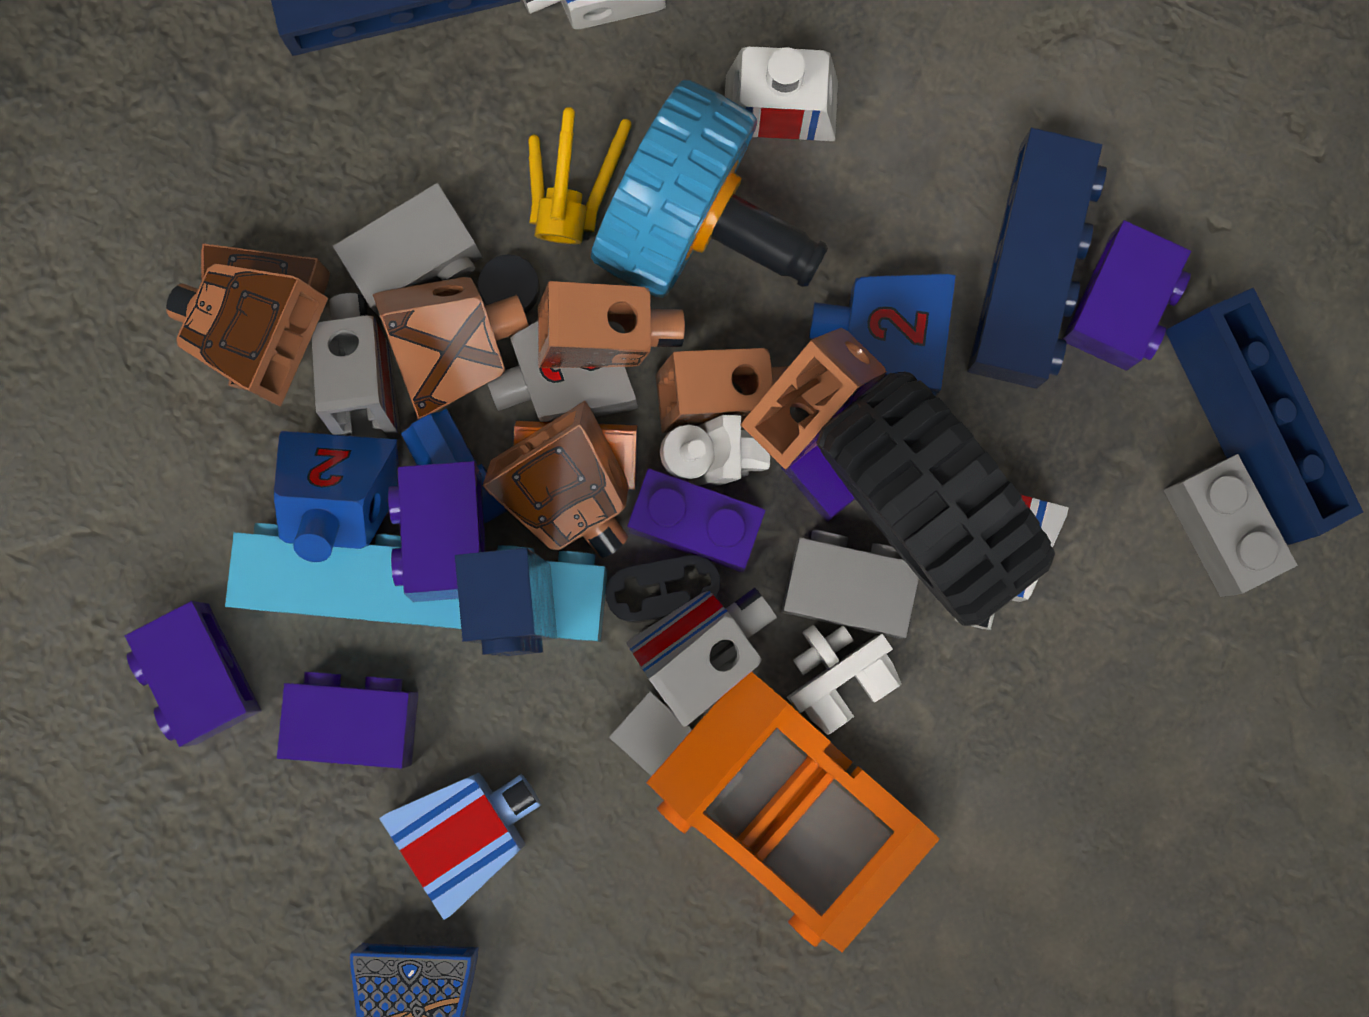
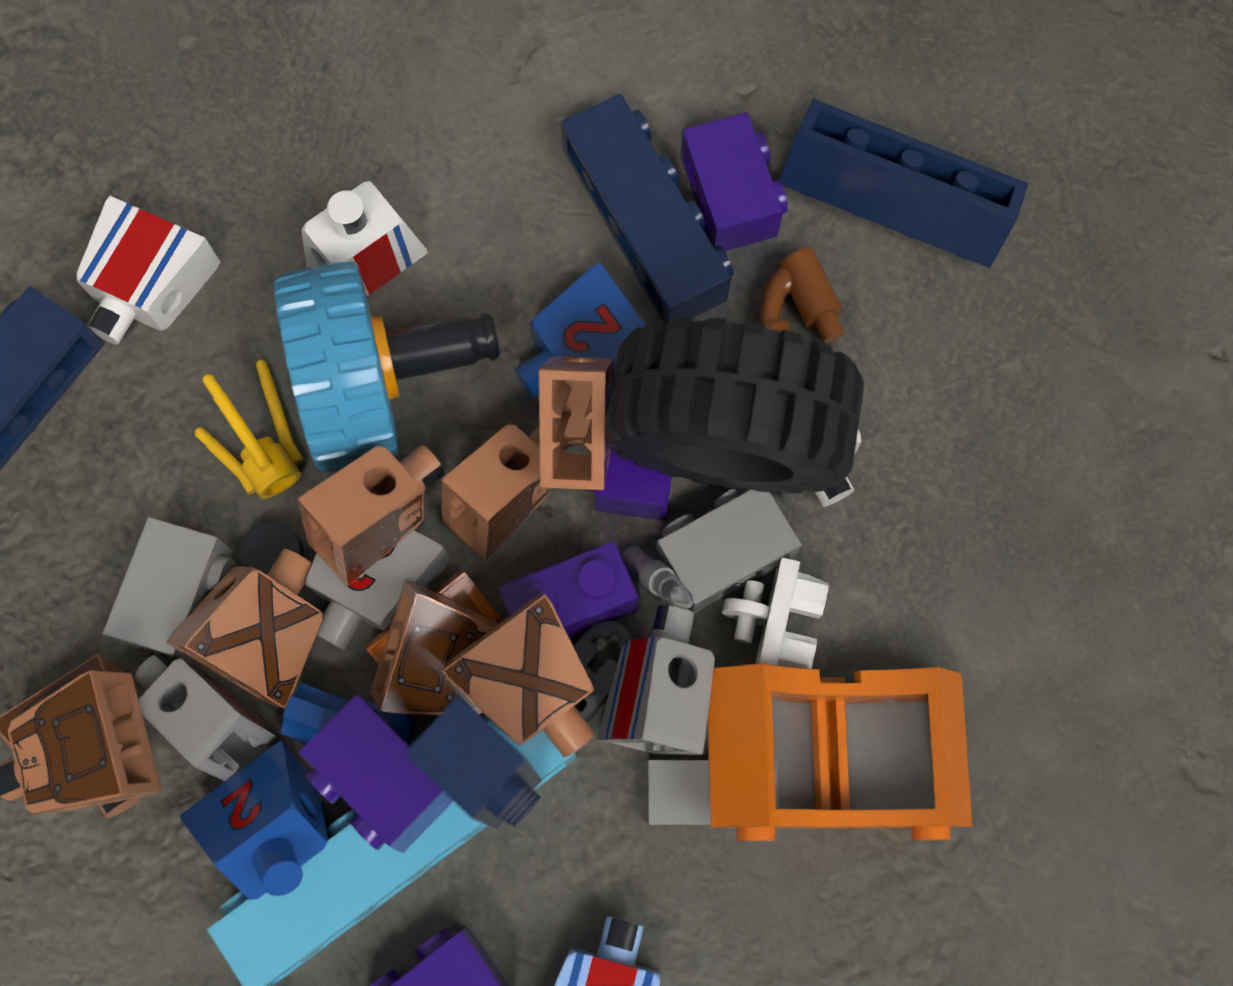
camera: 45 degrees left, 10 degrees down
white hips [660,415,770,489] -> none
light grey brick [1164,454,1298,597] -> none
none -> nougat torso [442,591,595,758]
none -> piece [622,546,693,609]
none -> dark orange plant [758,248,845,344]

